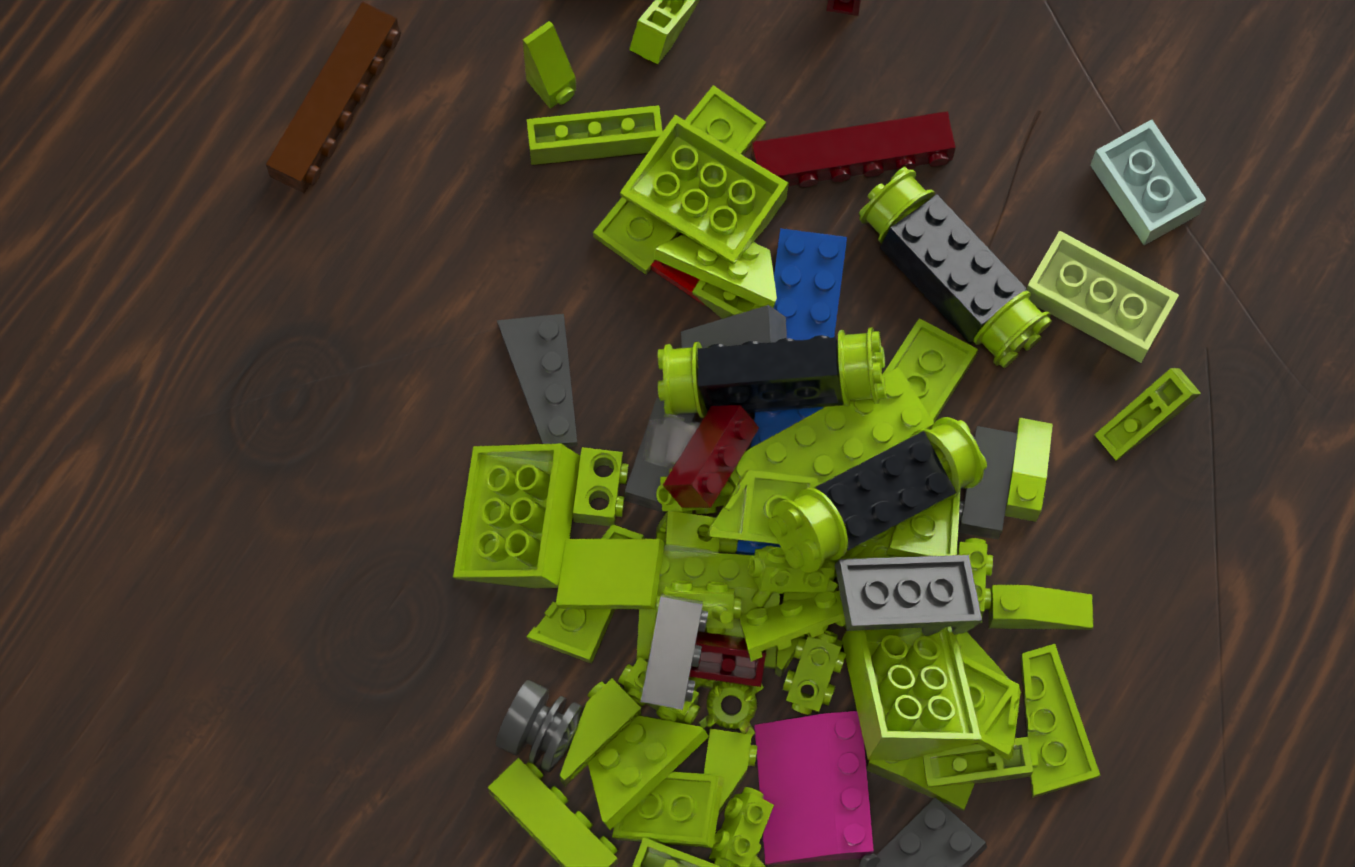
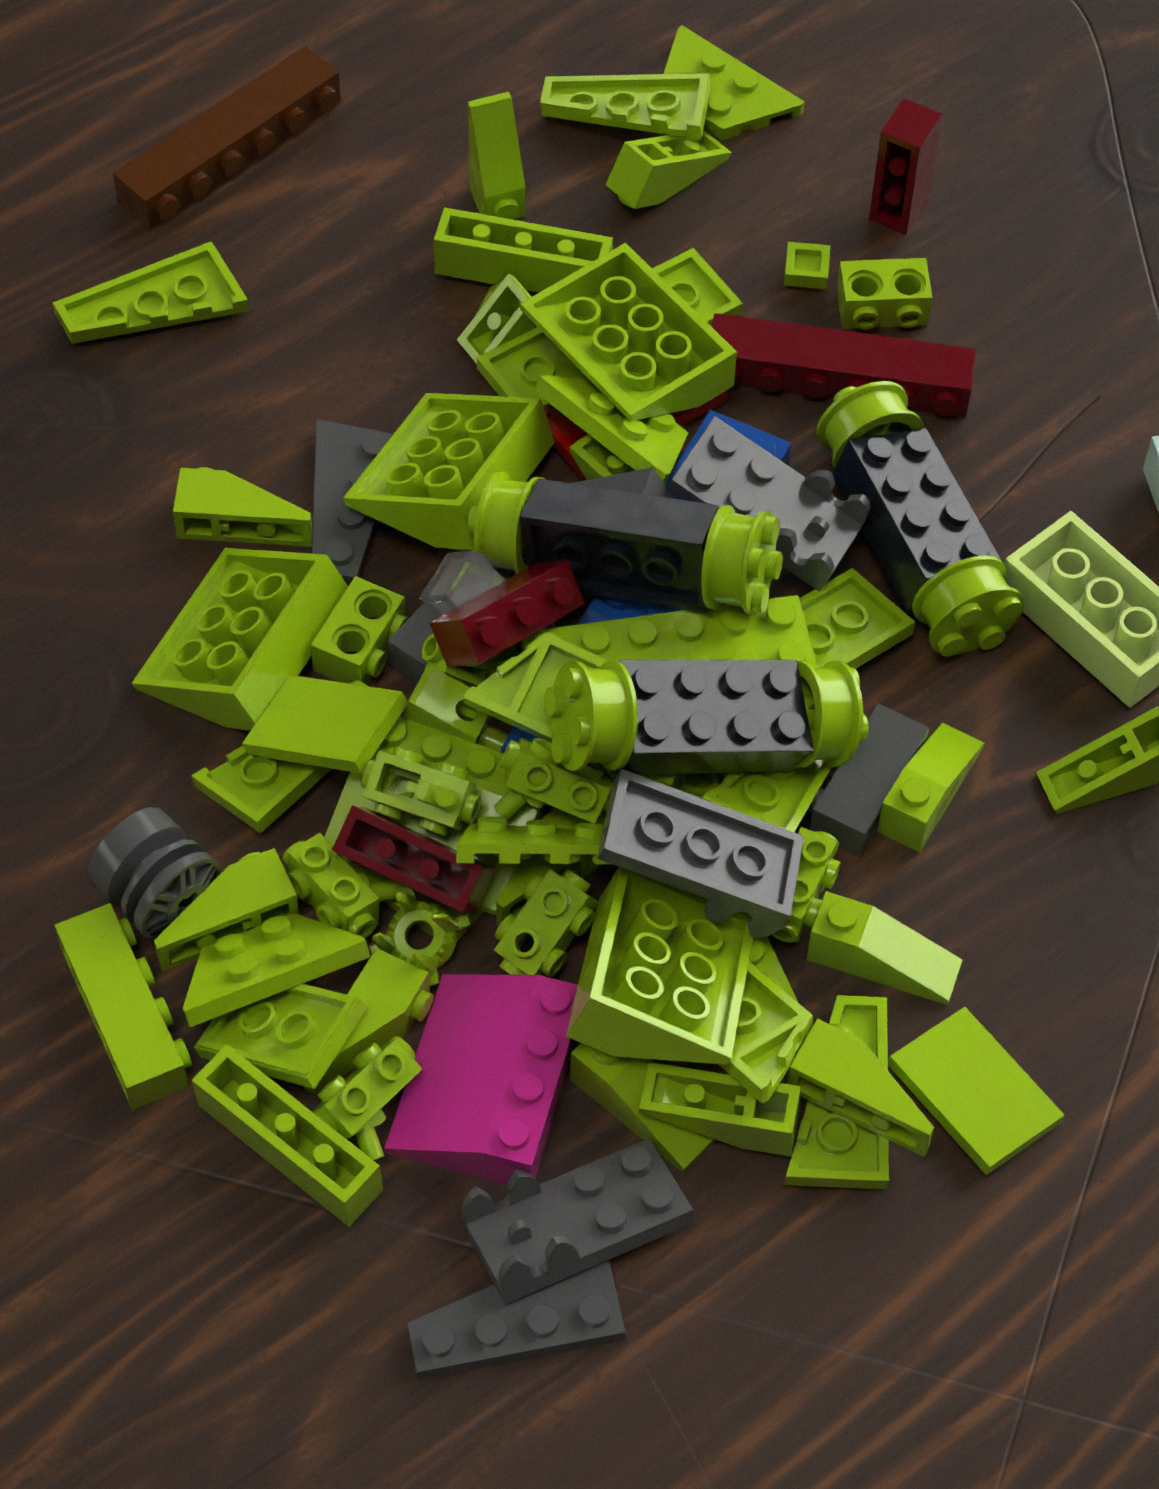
camera: 20 degrees right, 15 degrees down
brick [641,594,708,710] -> none
none -> lime wing [53,241,249,344]
none -> lime slope [173,467,313,547]
none -> lime slope [343,393,555,551]
none -> lime slope [457,274,537,364]
none -> hinge [667,416,871,591]
none -> lime plate [784,242,831,289]
none -> lime slope [787,1018,934,1157]
none -> lime brick [837,258,933,330]
none -> lime tile [888,1007,1065,1175]

